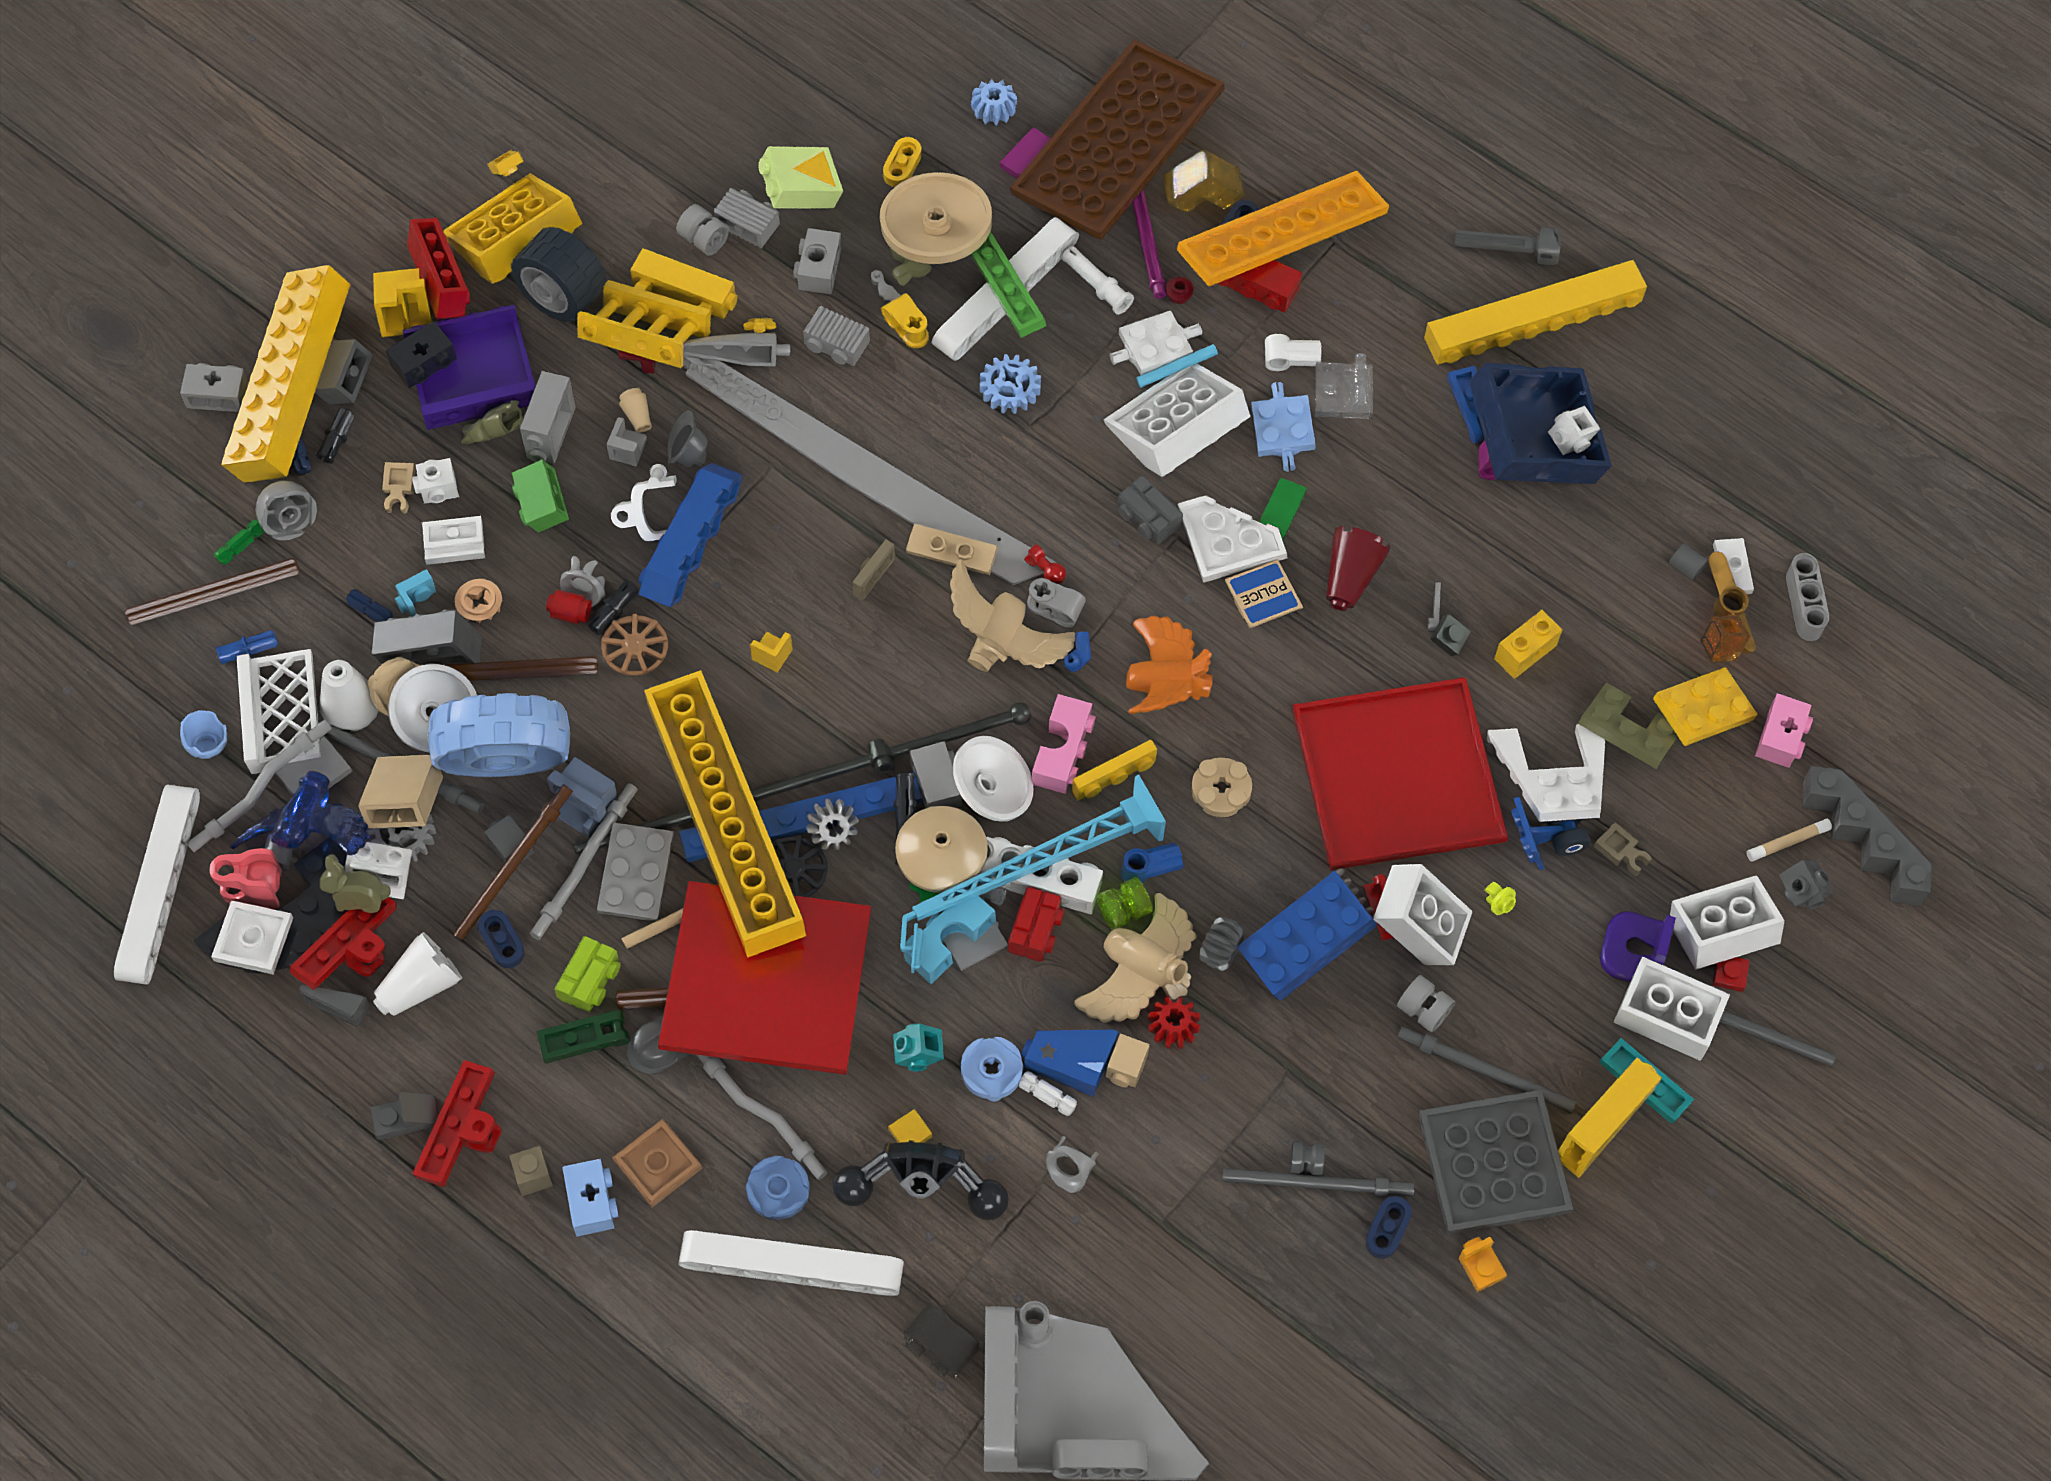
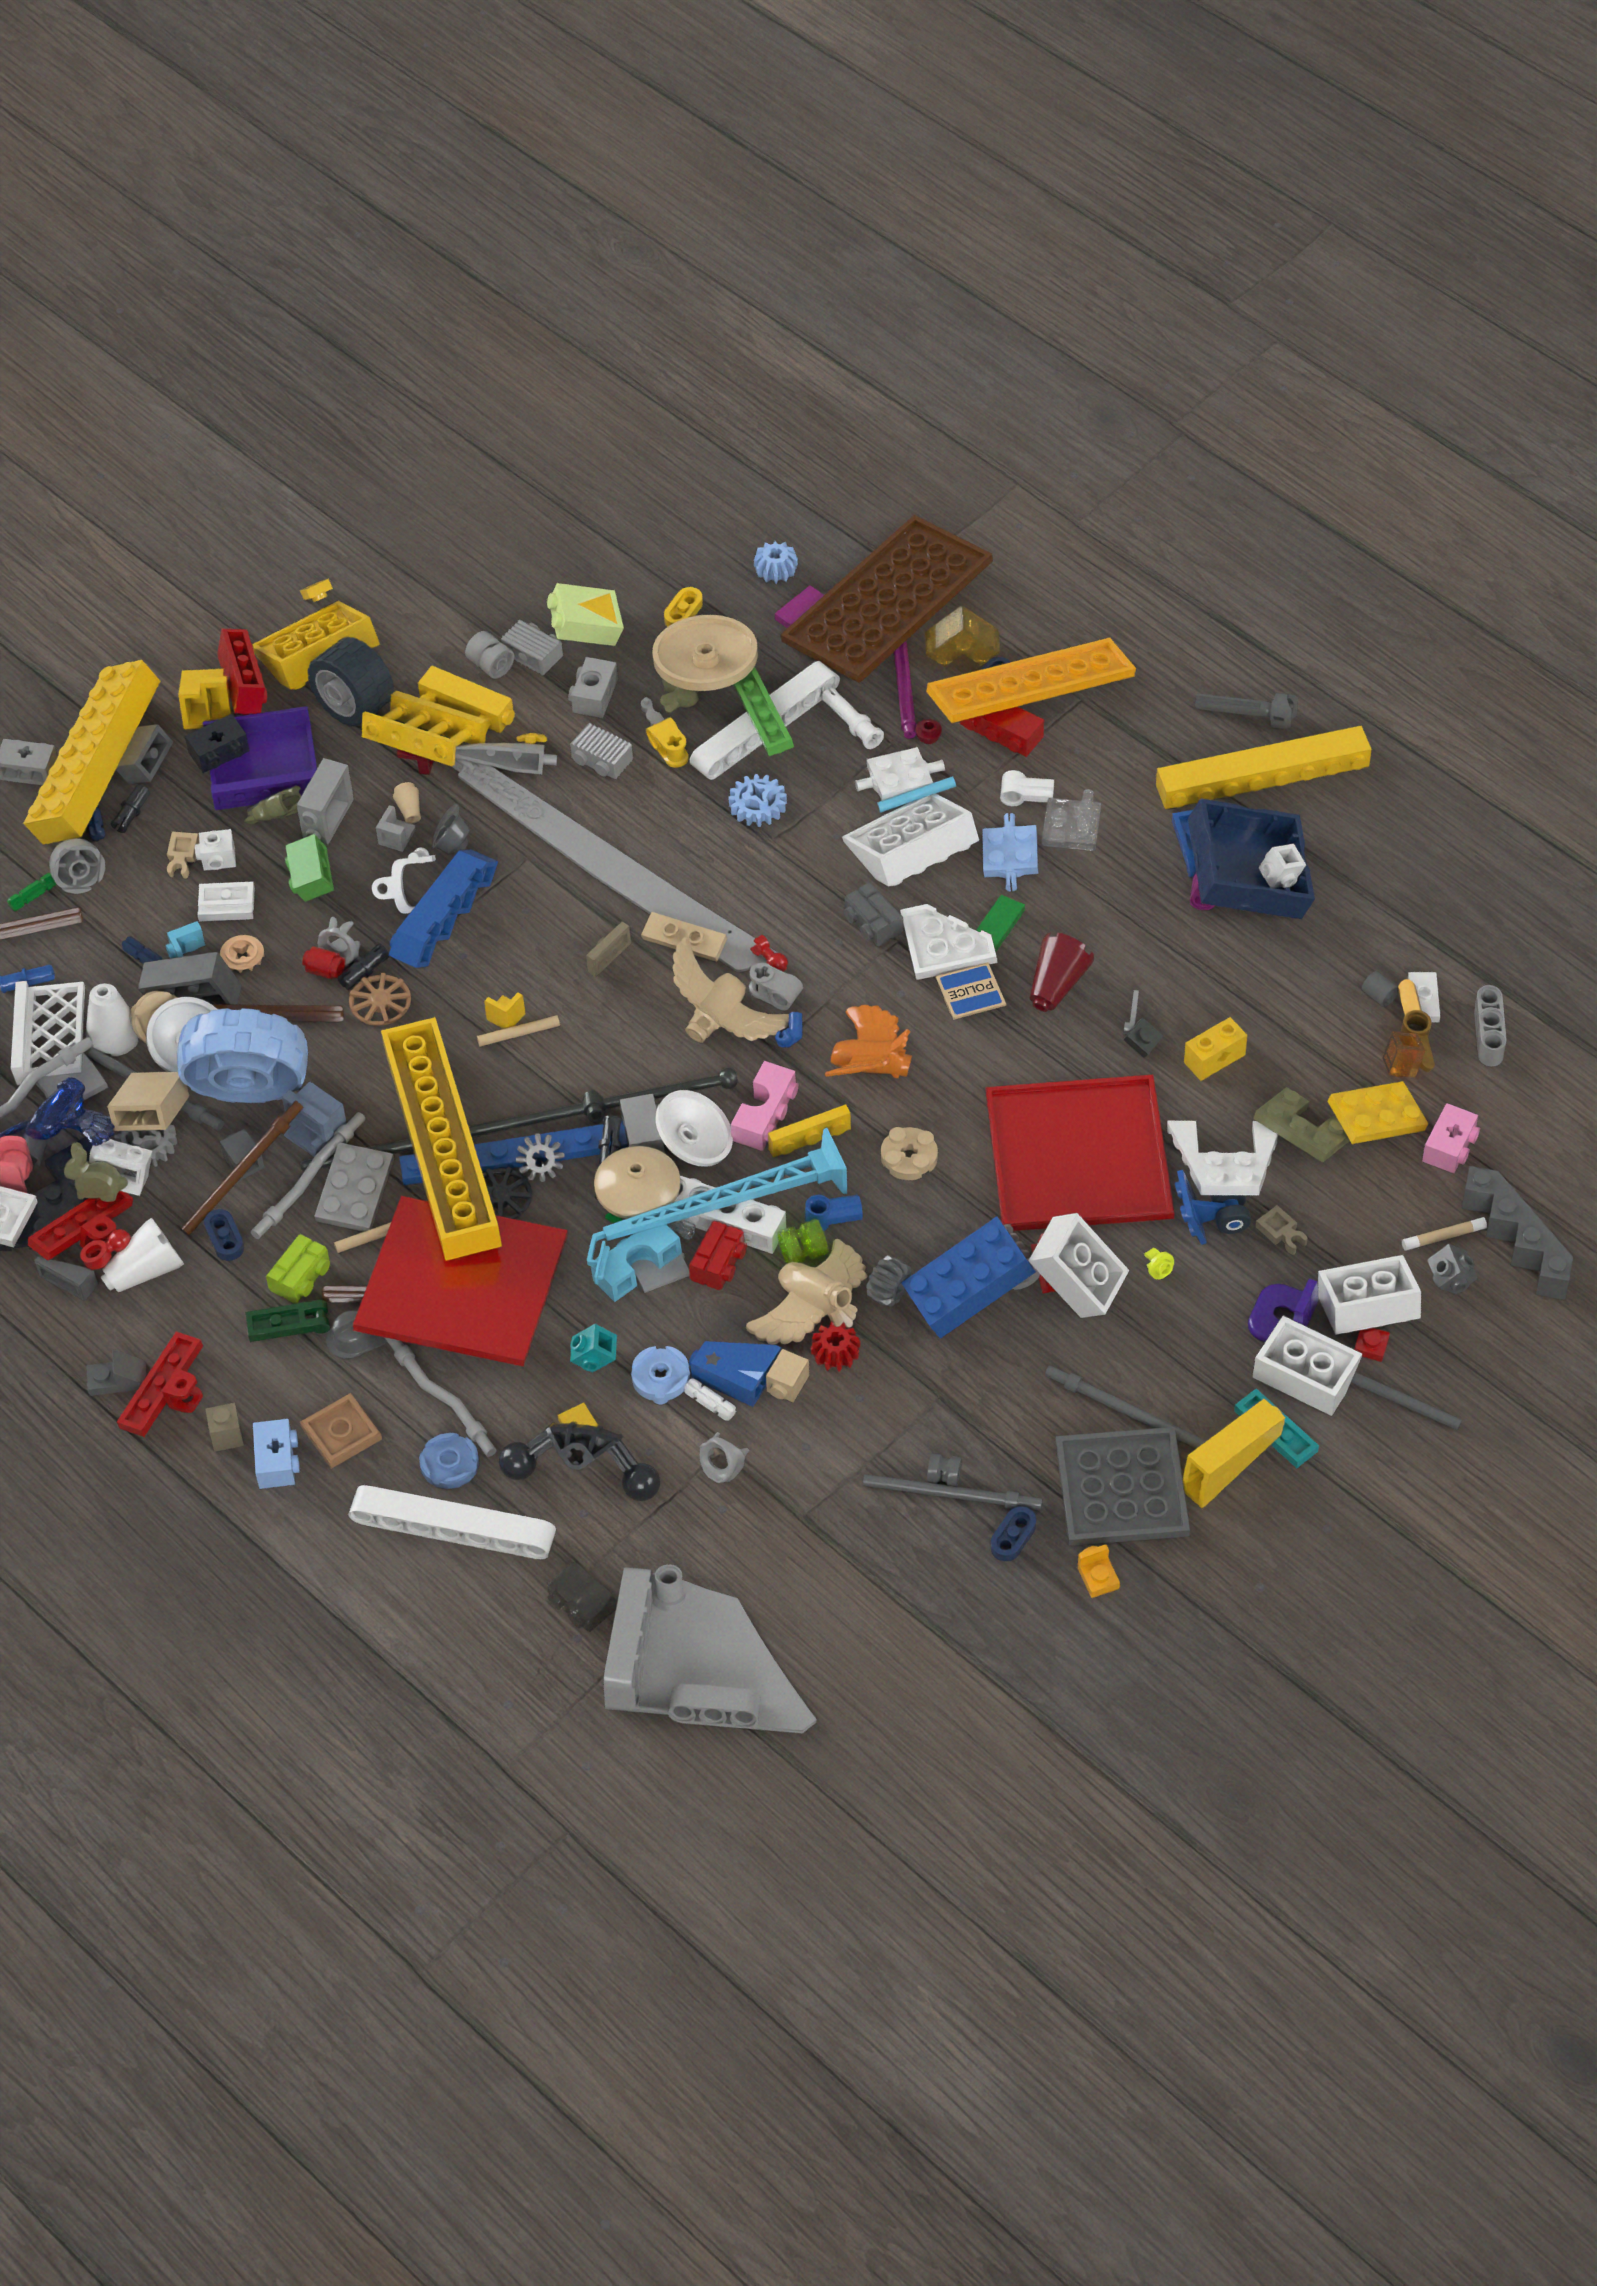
camera: 10 degrees right, 10 degrees down
light grey wheel [1397,975,1456,1033] -> none
none -> red plate [80,1229,131,1270]
none -> tan bar [477,1015,560,1047]

